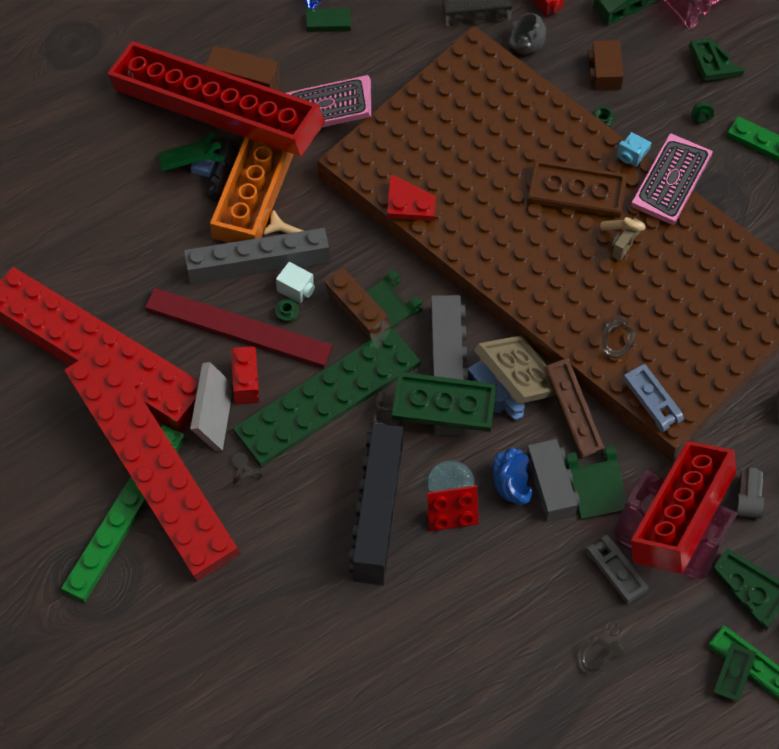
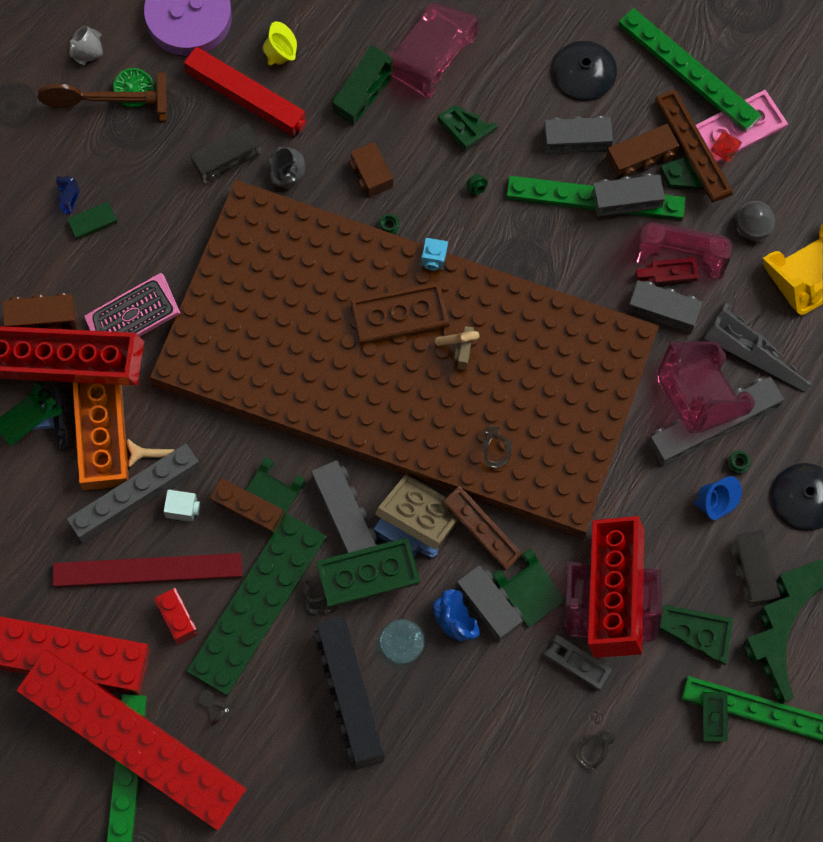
camera: 25 degrees left, 10 degrees up
light grey tile [190,362,233,451] -> none
dark green plate [275,299,299,323] -> none
red wing [387,175,436,221] -> none
red hinge [426,485,479,532] -> none
sand blue plate [623,364,684,432] -> none
tile [631,133,713,225] -> none
dark grey piece [735,467,764,519] -> none

